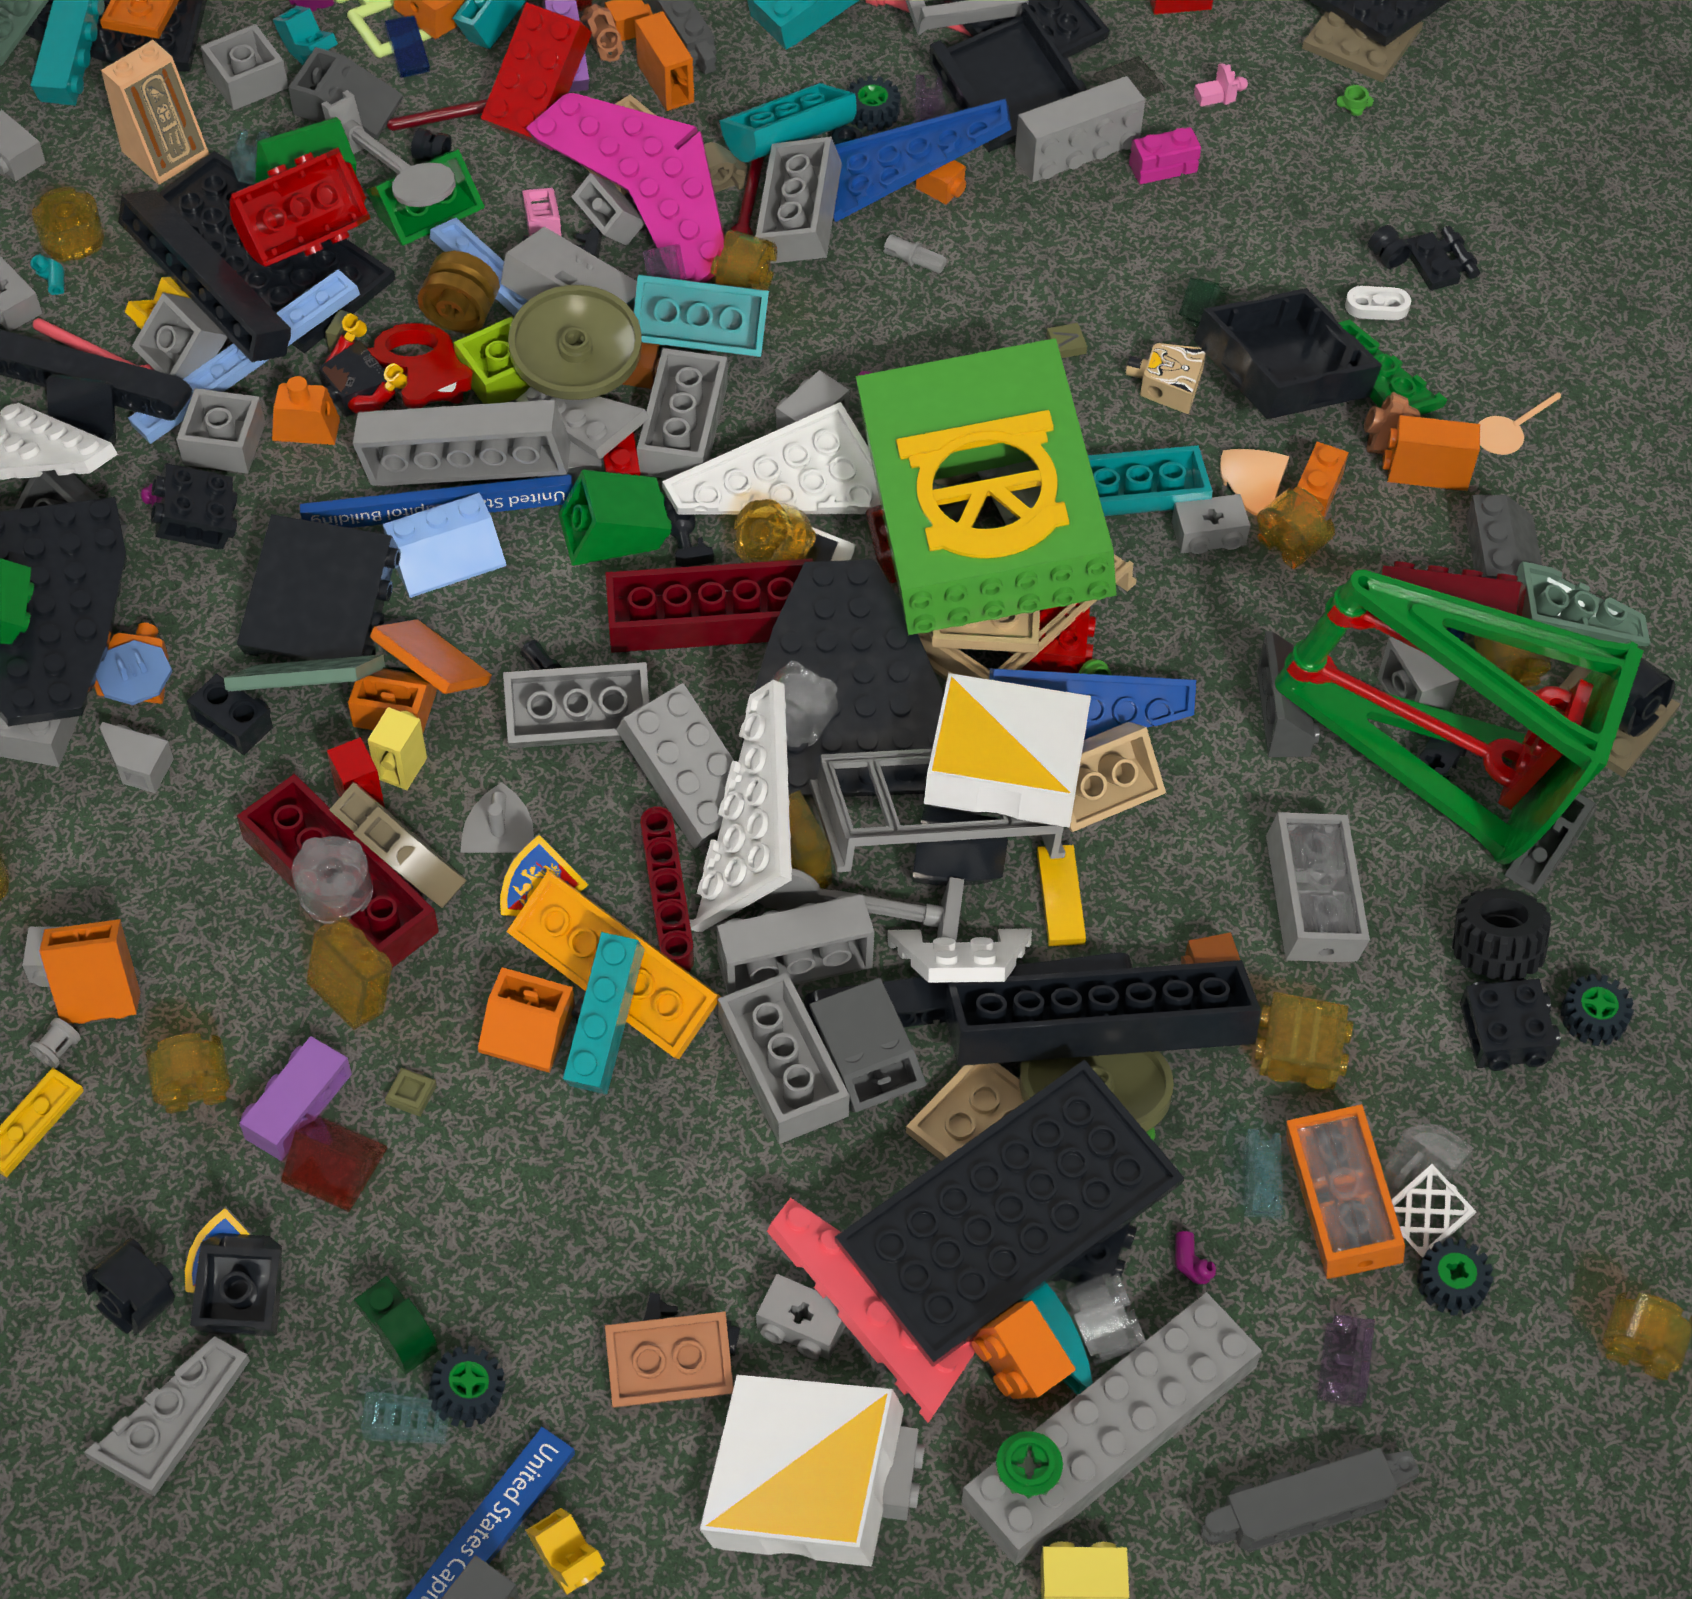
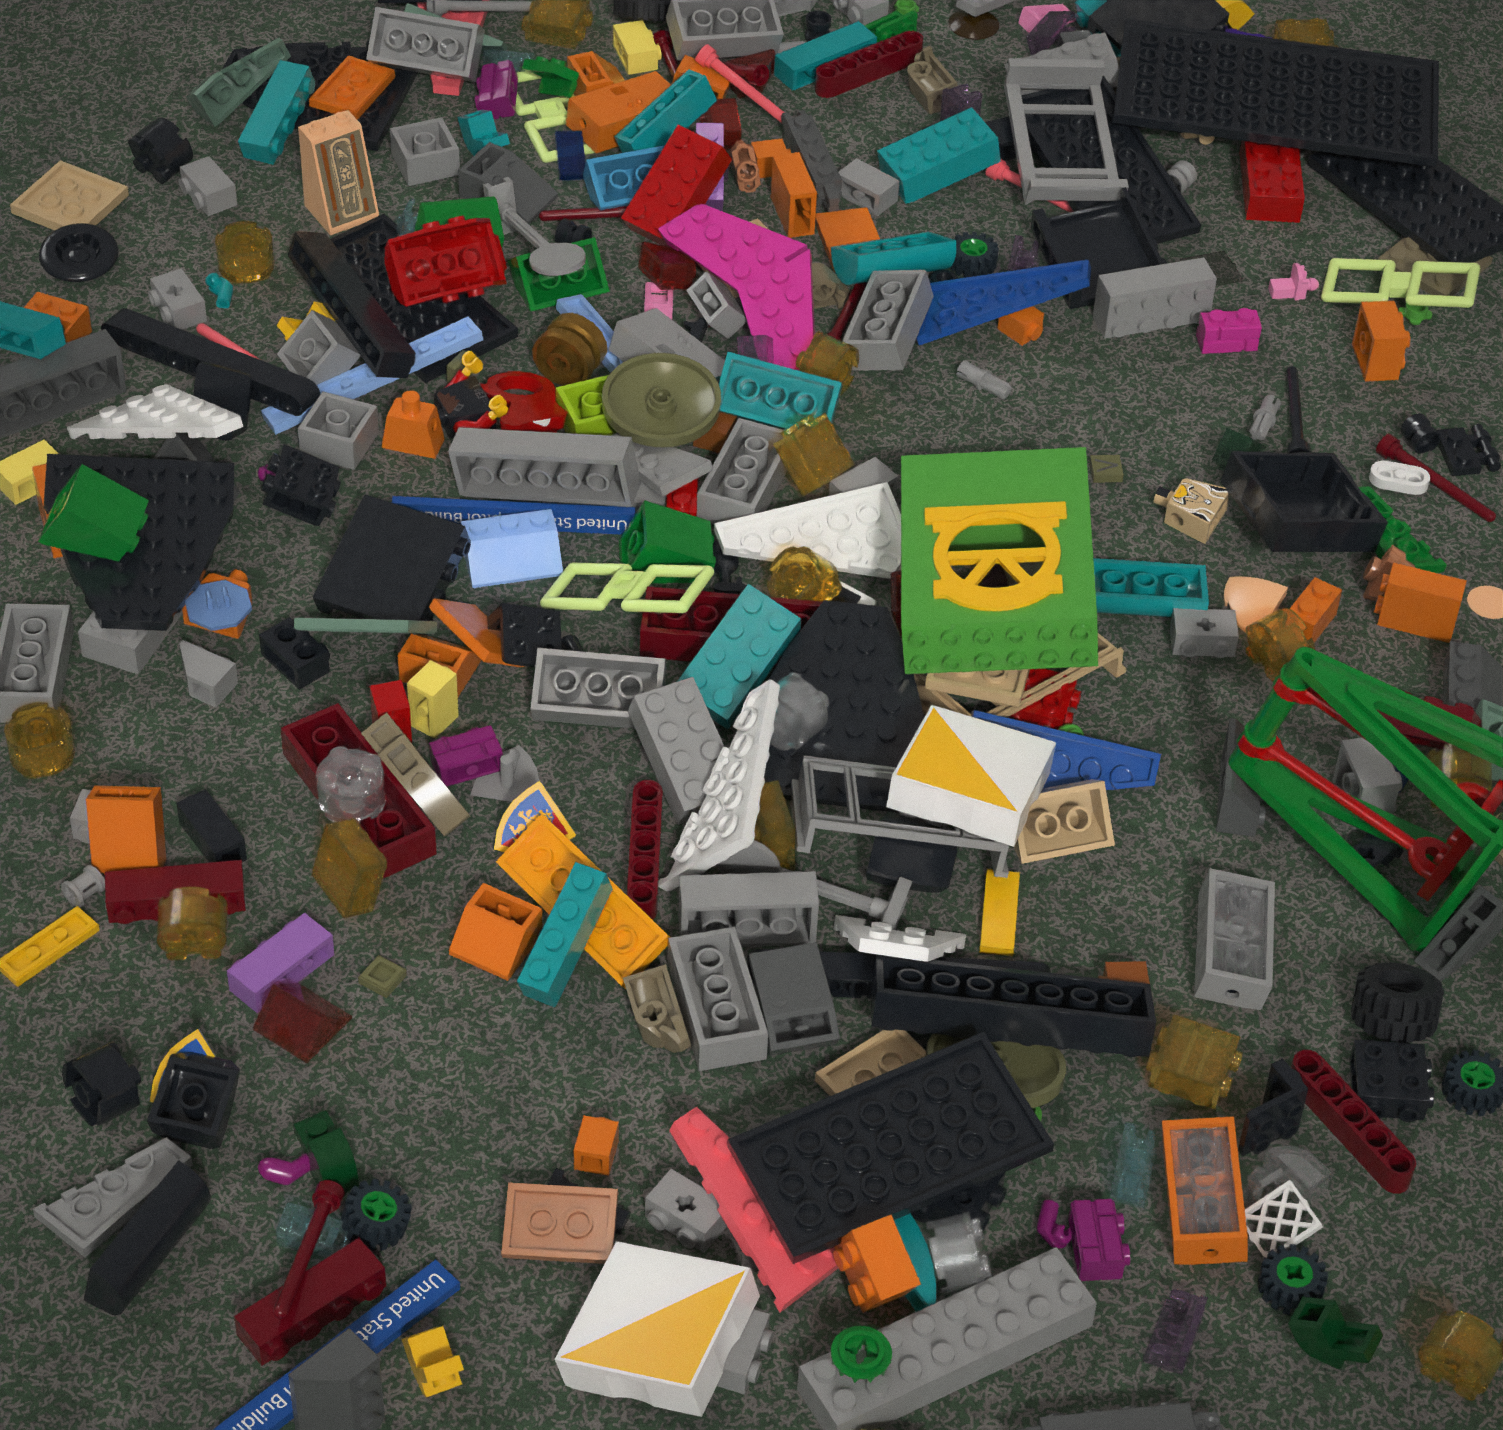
camera: 10 degrees right, 10 degrees down
none -> black brick [84,1160,211,1316]
none -> dark red brick [105,860,246,924]
none -> black brick [176,789,247,863]
none -> dark red brick [234,1238,387,1366]
none -> magenta arm [258,1153,310,1185]
none -> dark red piece [273,1180,345,1319]
none -> magenta brick [428,725,503,786]
none -> black bracket [487,603,562,668]
none -> yellowish green bar [540,562,714,613]
none -> orange brick [574,1115,619,1176]
none -> dark azure slope [583,145,665,210]
none -> dark tan piece [623,964,692,1053]
none -> clear red slope [638,242,696,290]
none -> teal brick [677,584,801,729]
none -> clear yellow brick [773,413,854,496]
none -> orange tile [815,207,880,273]
none -> light grey brick [839,158,899,216]
none -> magenta brick [1068,1199,1130,1281]
none -> black bracket [1238,1058,1308,1157]
none -> light grey axle [1249,395,1281,441]
none -> black piece [1286,366,1311,454]
none -> dark green brick [1288,1297,1383,1370]
none -> dark red beam [1291,1050,1416,1194]
none -> yellowish green bar [1321,258,1480,308]
none -> orange brick [1352,301,1410,382]
none -> dark red piece [1376,433,1496,522]

